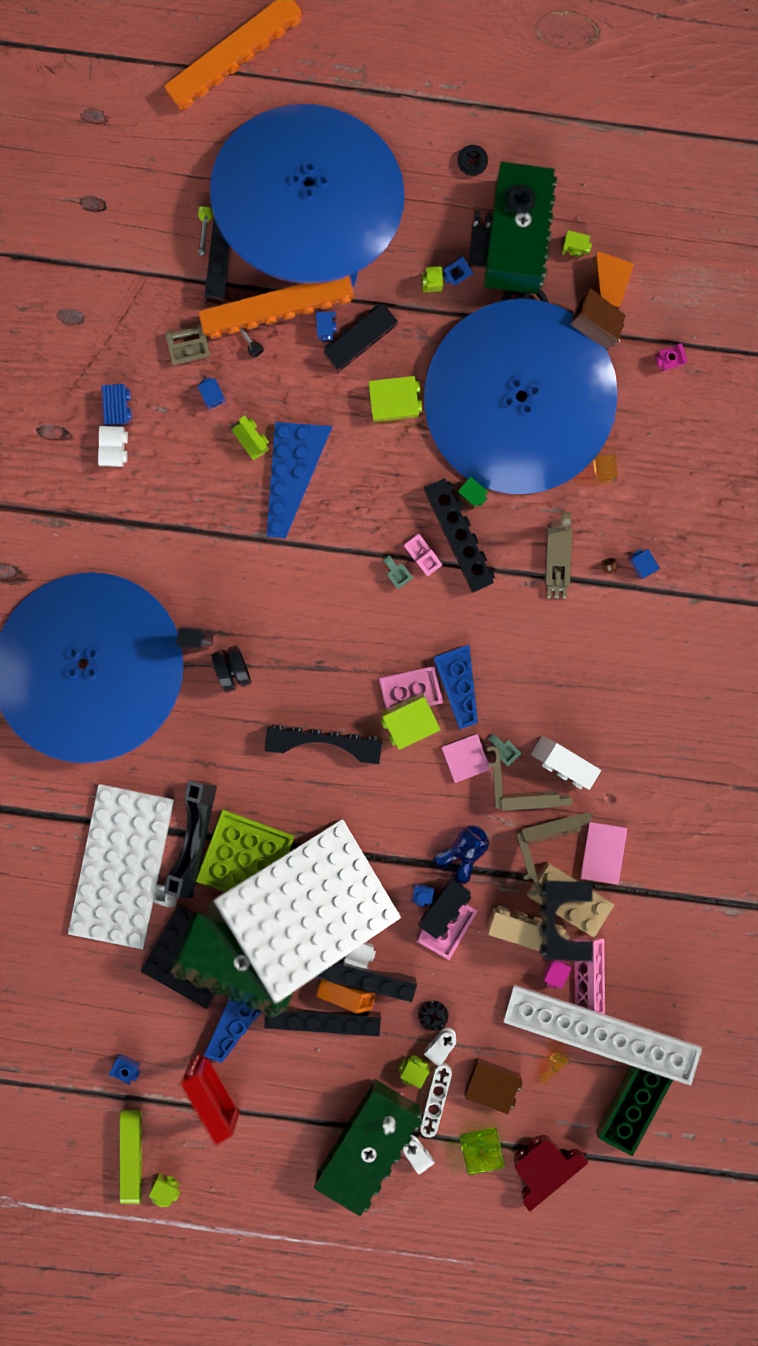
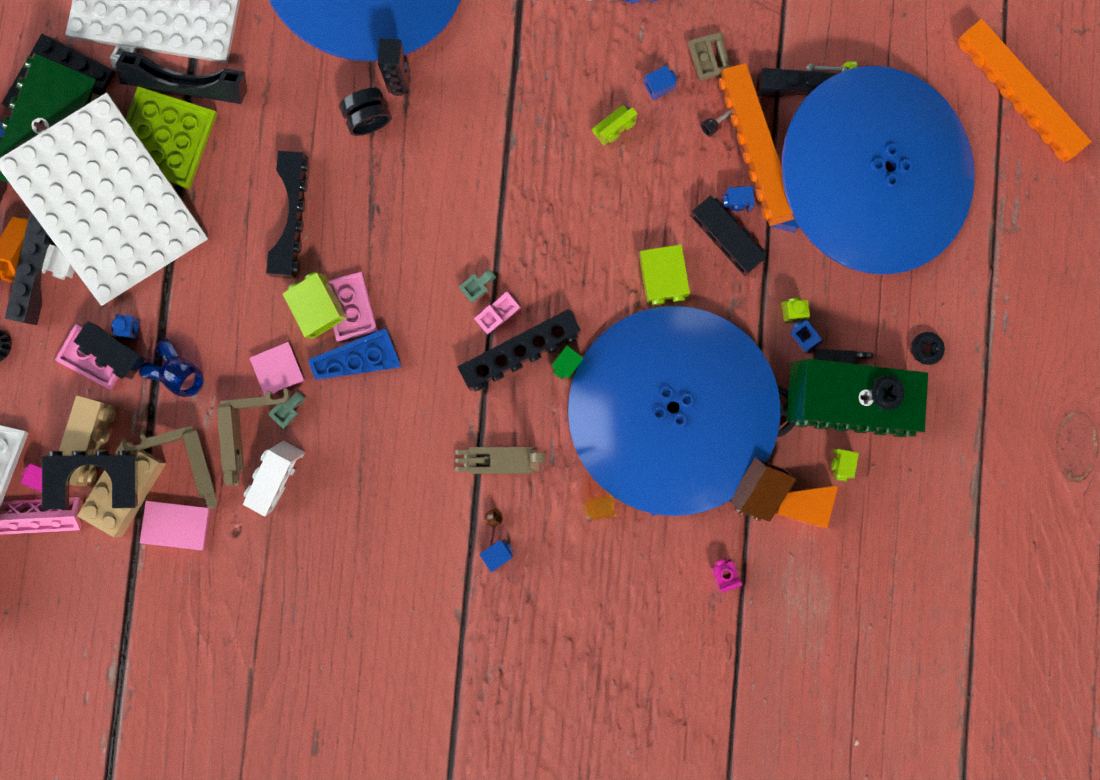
camera: 85 degrees right, 5 degrees down
blue wing [267,422,333,539] -> none

